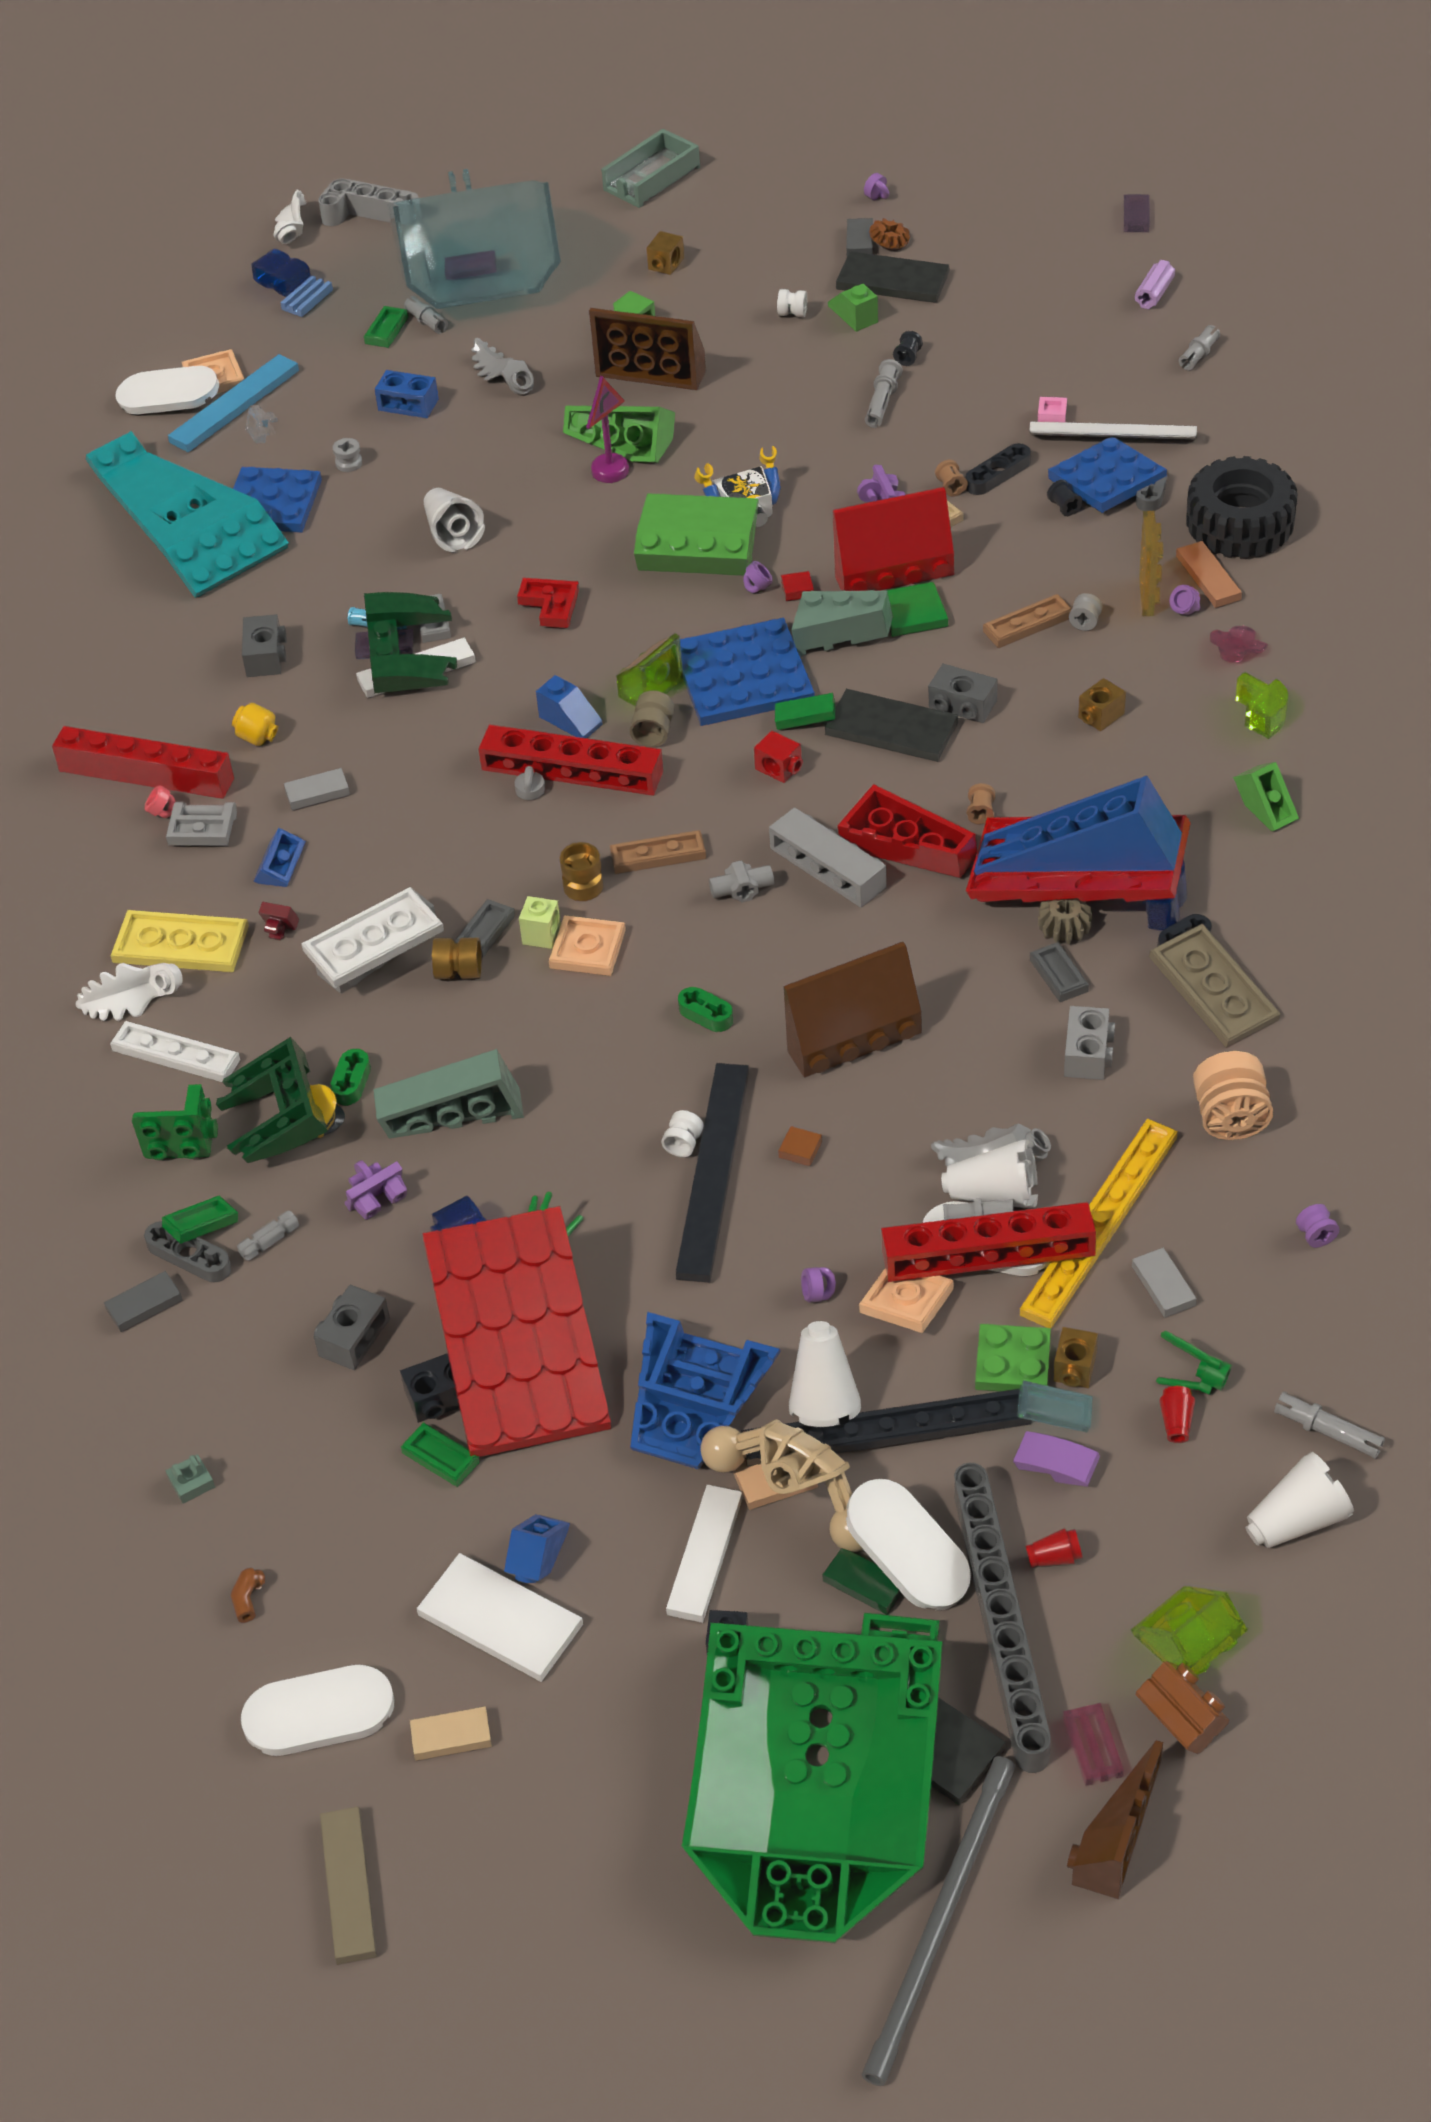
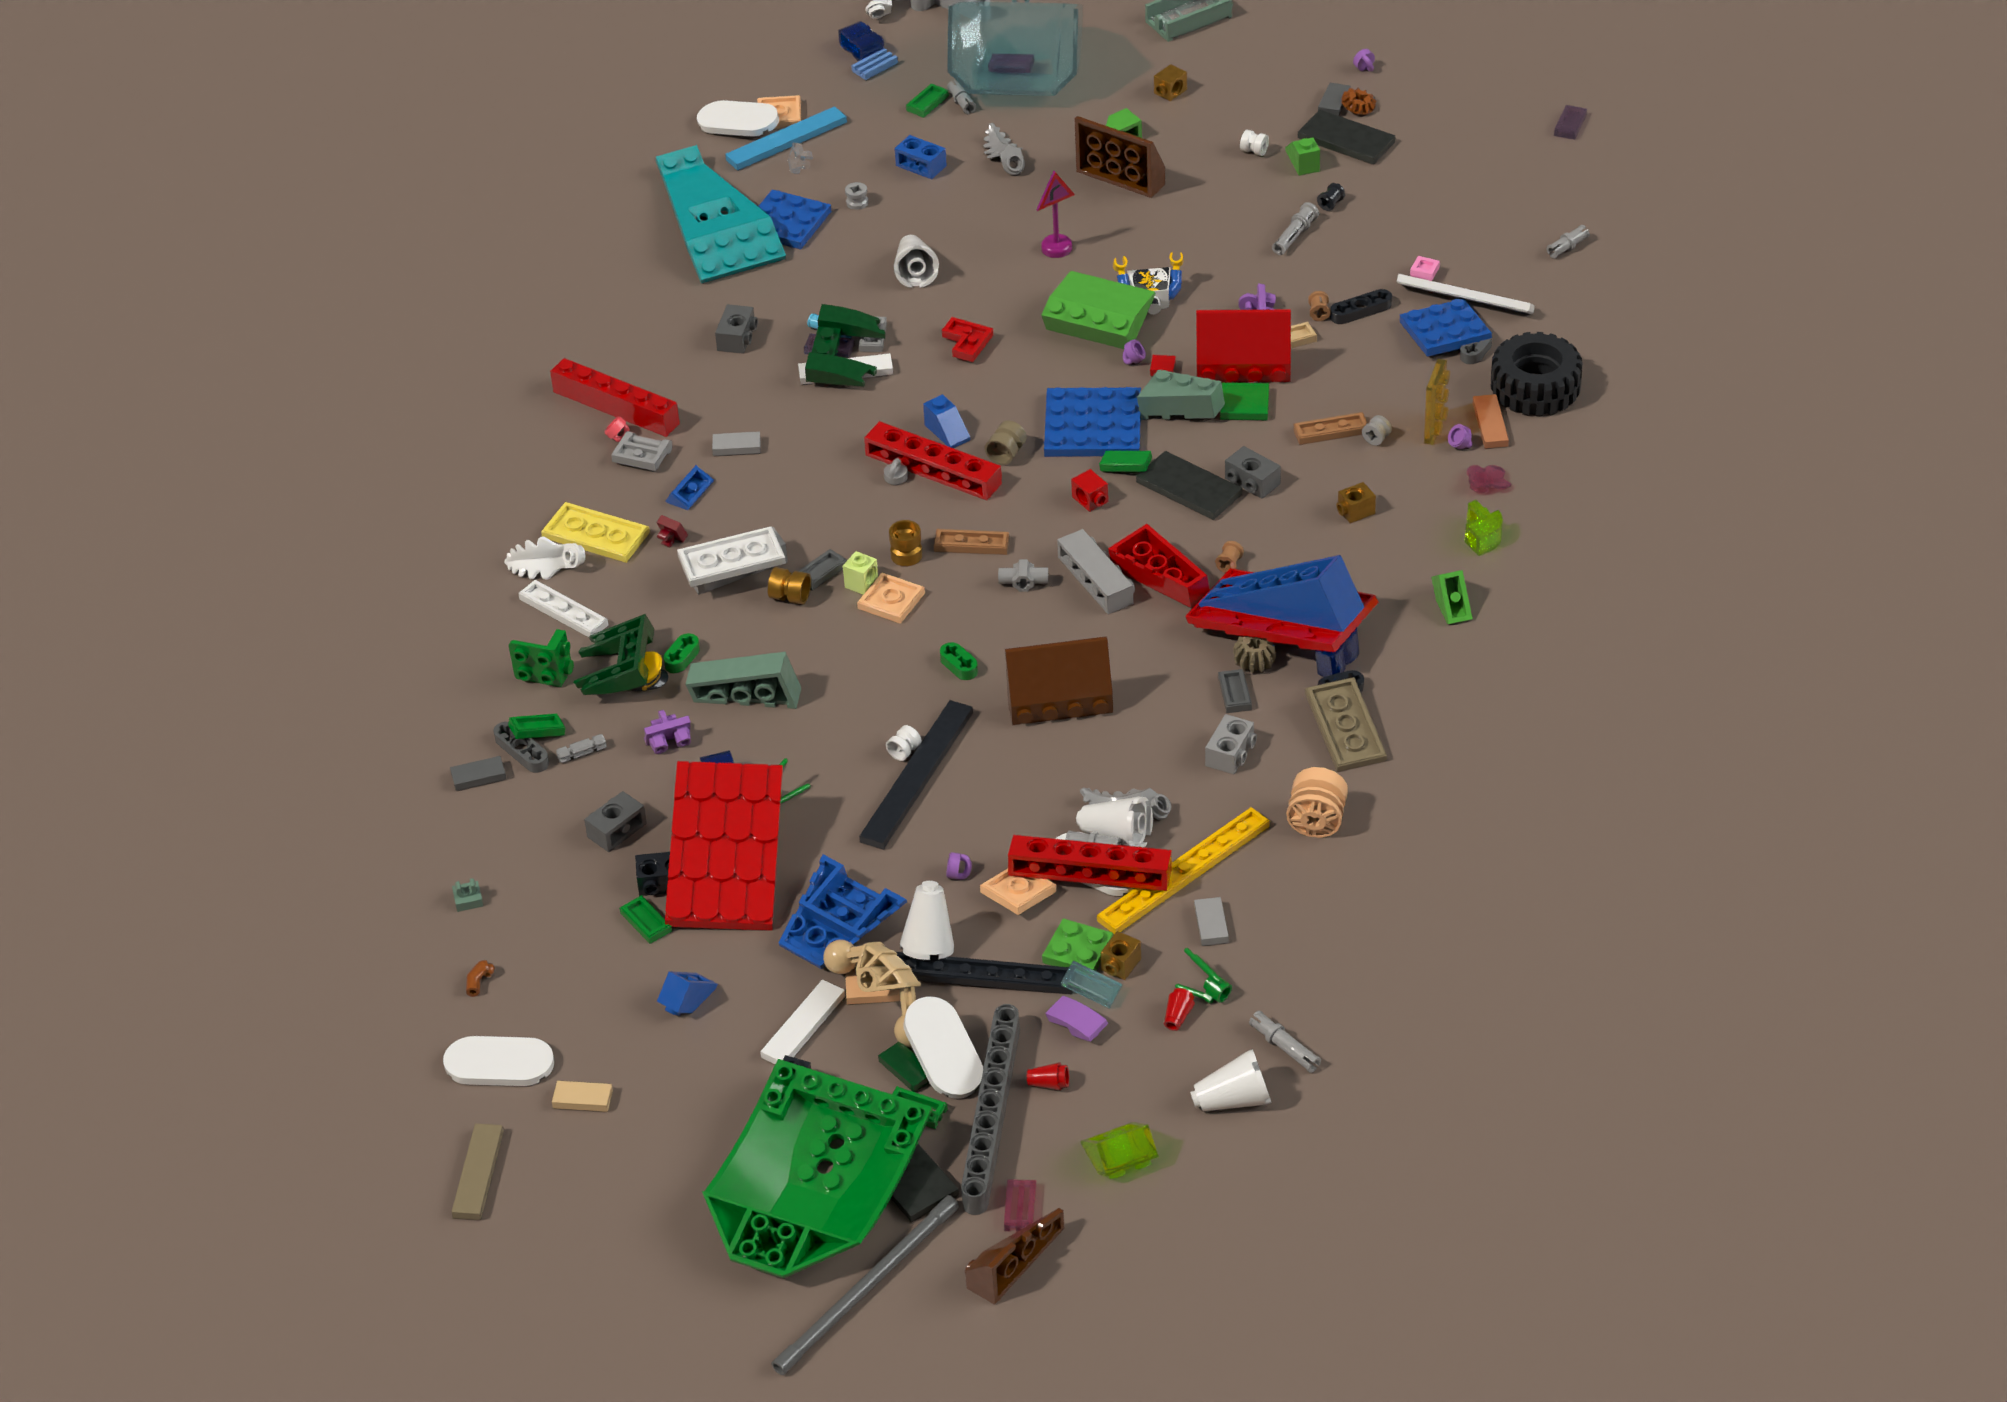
camera: 15 degrees right, 5 degrees down
yellow head [232,703,278,746] -> none
white tile [417,1553,583,1682] -> none
bright green wedge [563,406,675,463] -> none
clear neon green slope [616,633,683,706] -> none
dark orange tile [778,1126,822,1166] -> none
black bush [1047,479,1083,517] -> none
lavender axle [1135,260,1175,309] -> none
dark orange brick [1135,1661,1230,1754] -> none
medium lavender wheel [1296,1204,1340,1248] -> none

